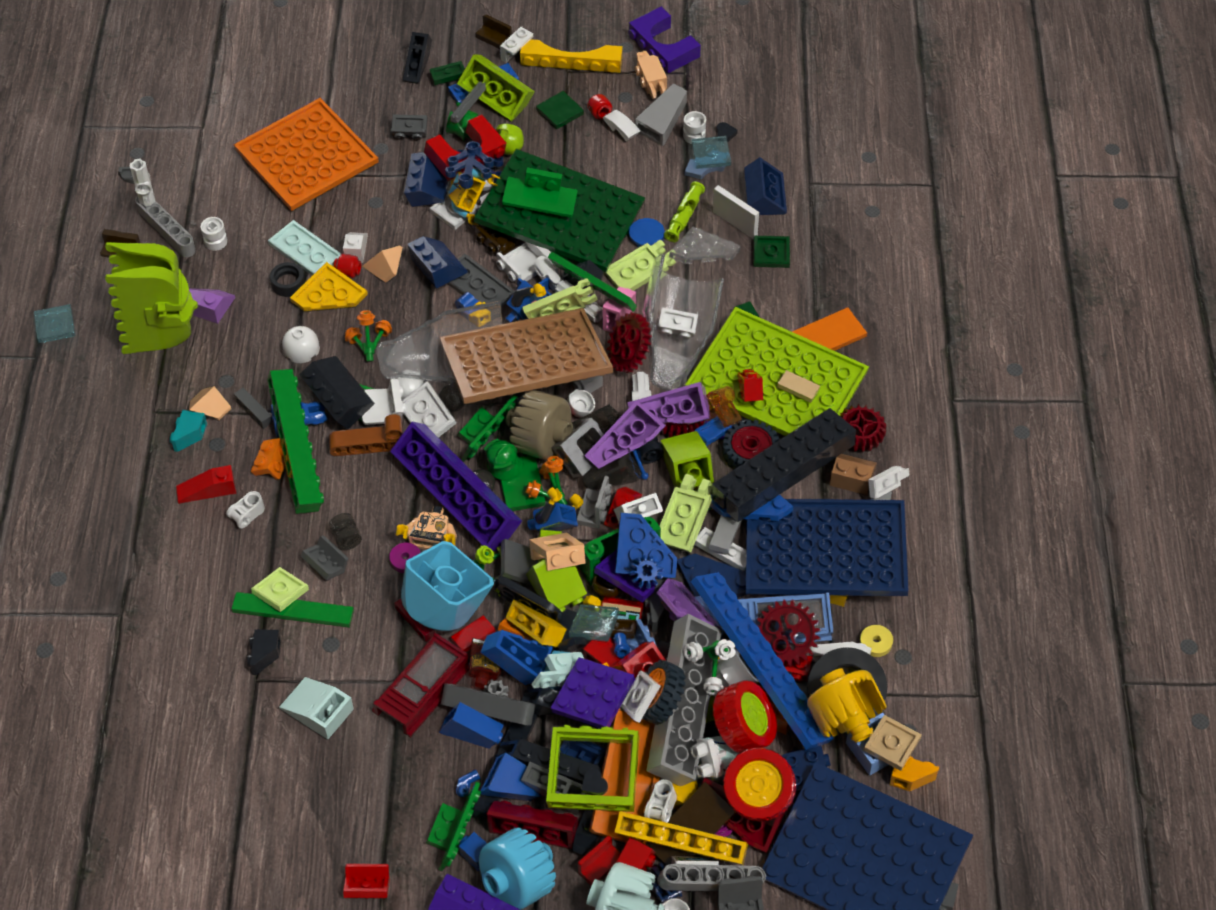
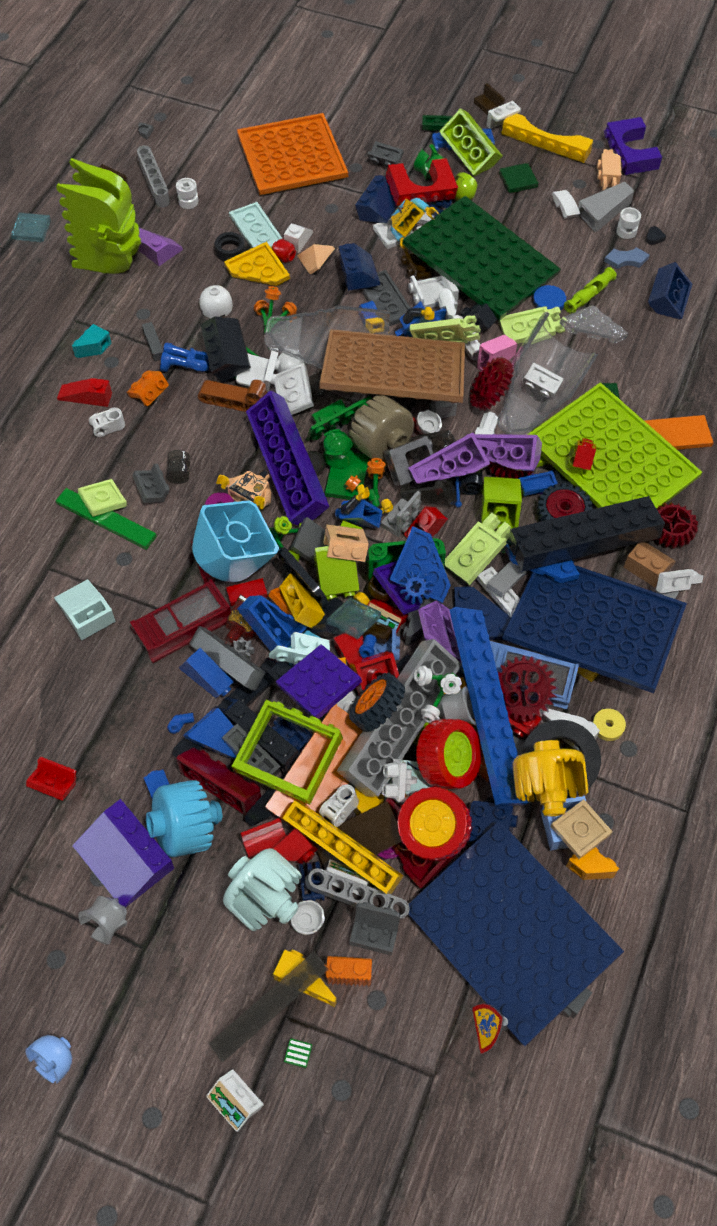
camera: 20 degrees right, 5 degrees up
white piece [130,159,155,207] -> none
light nougat slope [189,386,231,421] -> none
black slope [247,629,281,675] -> none
green brick [267,369,324,514] -> none
black slope [403,32,432,84] -> none
green bracket [426,782,481,871] -> none
dark blue plant [445,141,494,189] -> none
dark grey axle [450,82,486,123] -> none
green bracket [502,167,578,217] -> none
green tile [548,252,637,312] -> none
black tile [581,768,608,795] -> none
red head [587,94,612,120] -> none
white slope [614,493,663,522] -> none
white tile [621,671,660,723] -> none
clear light blue tile [692,136,731,169] -> none
clear orange plate [706,386,742,427] -> none
white tile [713,185,759,239] -> none
dark green tile [754,235,790,268] -> none
tan tile [777,370,820,403] -> none

